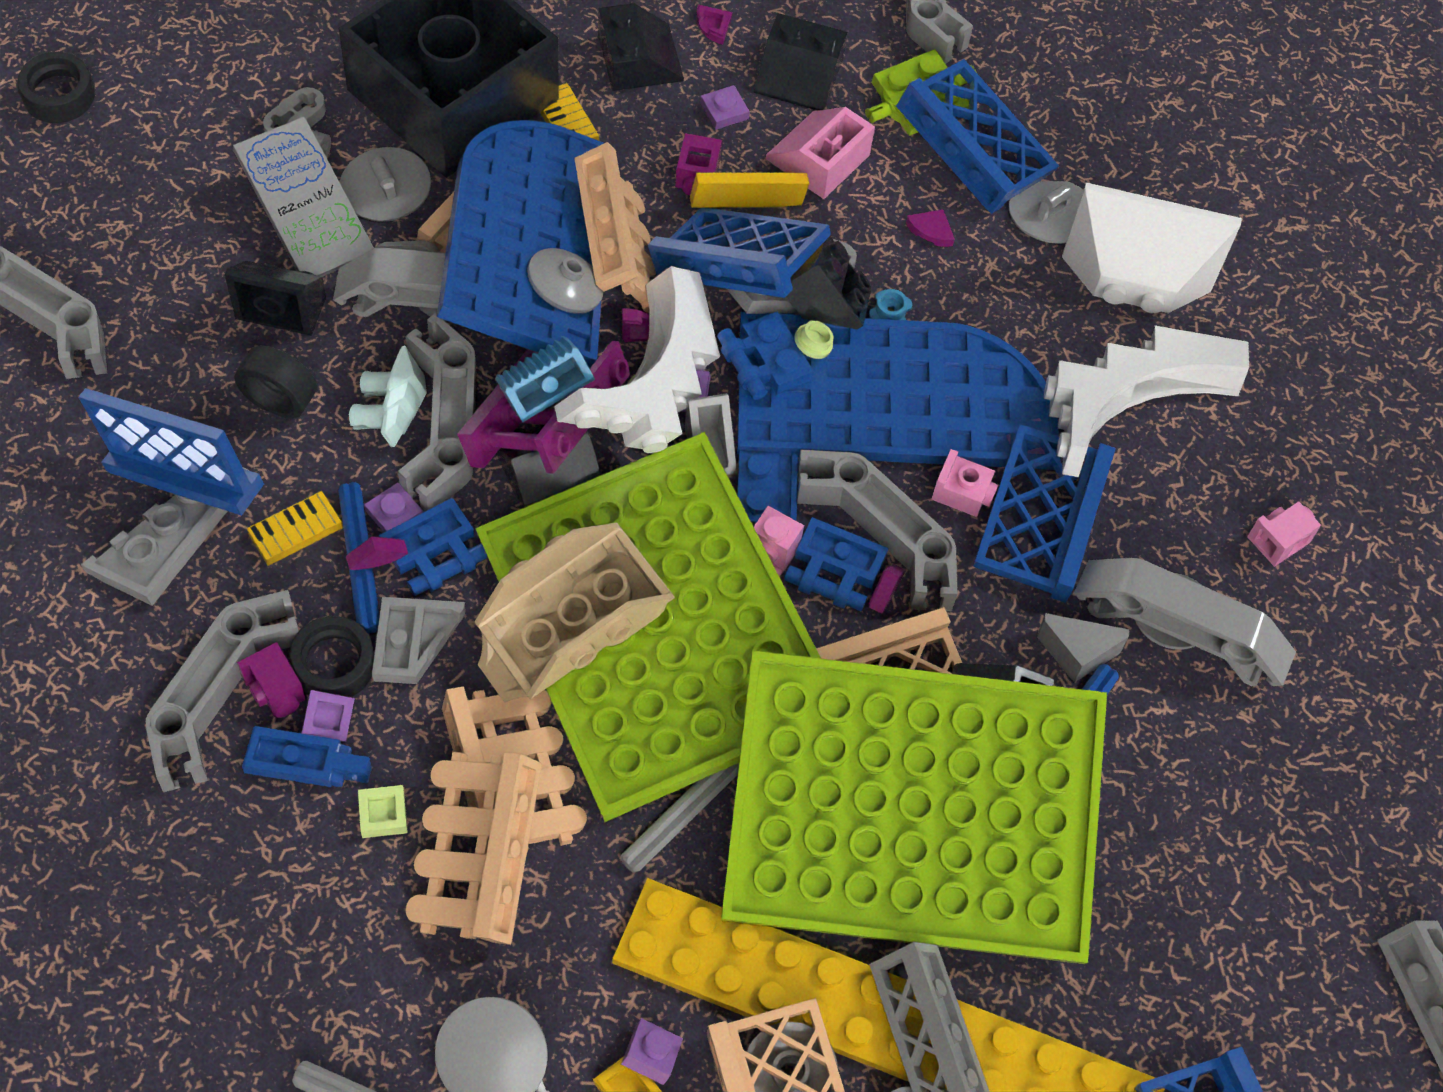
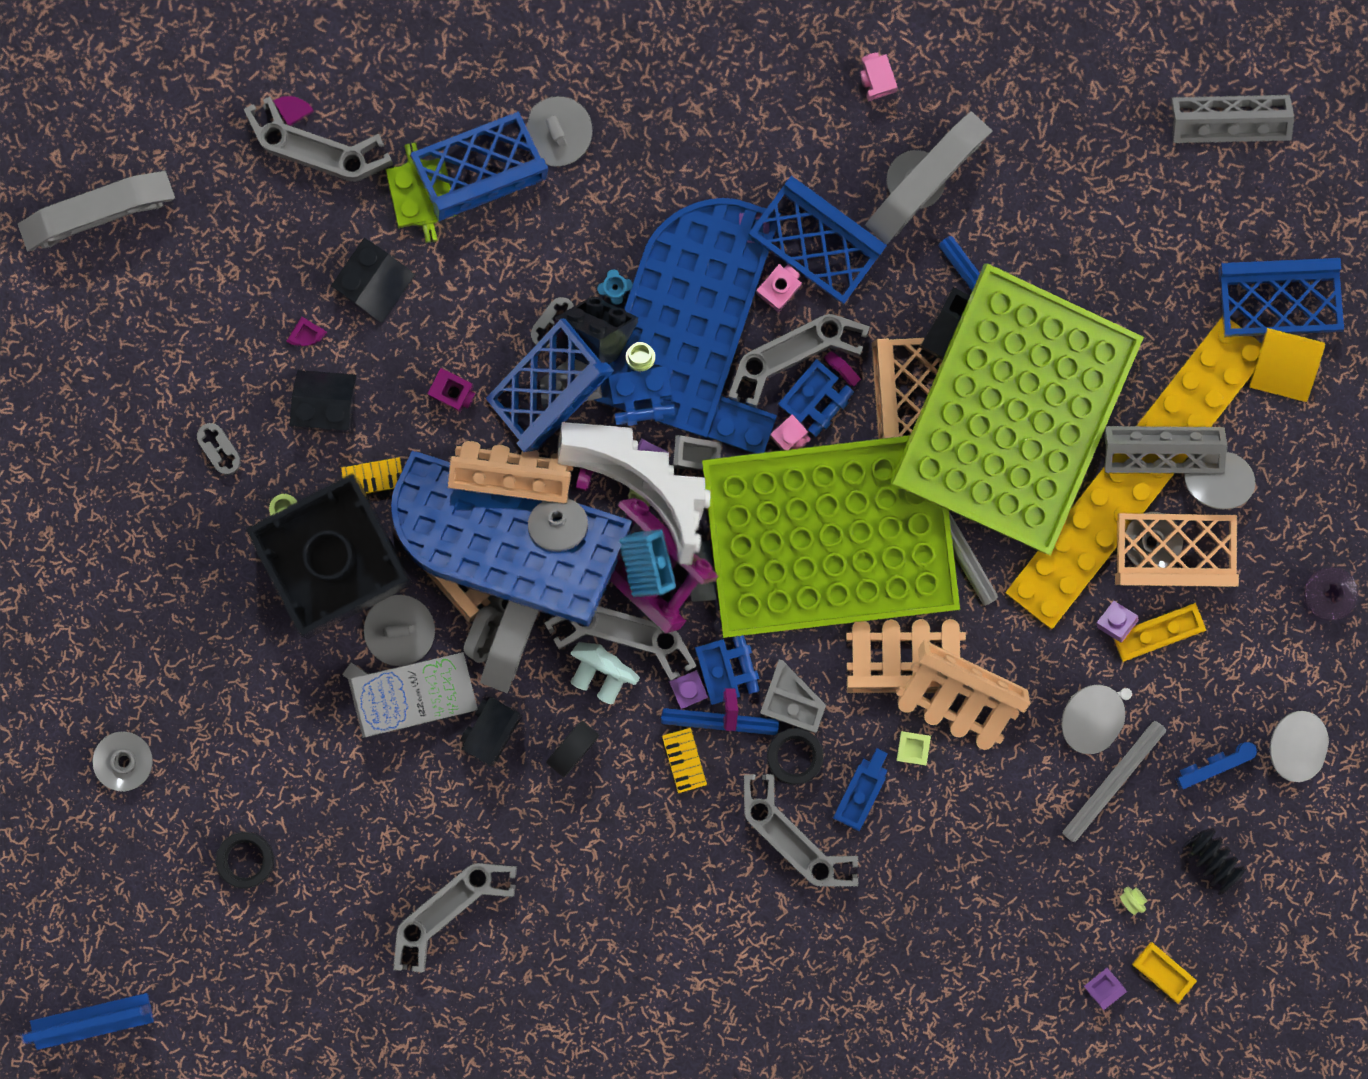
camera: 65 degrees left, 25 degrees up
blue fence [78,388,264,516] -> none
light grey wing [81,467,248,606] -> none
magenta brick [237,642,305,718] -> none
light grey beam [263,87,326,132] -> none
medium lavender plate [301,690,355,743] -> none
tan slope [475,523,675,703] -> none
yellow tile [690,173,810,208] -> none
medium lavender plate [700,85,750,130] -> none
bright pink slope [766,107,875,199] -> none
magenta tile [906,209,955,247] -> none
light grey slope [1037,613,1129,683] -> none
white arch [1044,326,1249,477] -> none
white slope [1062,183,1242,313] -> none

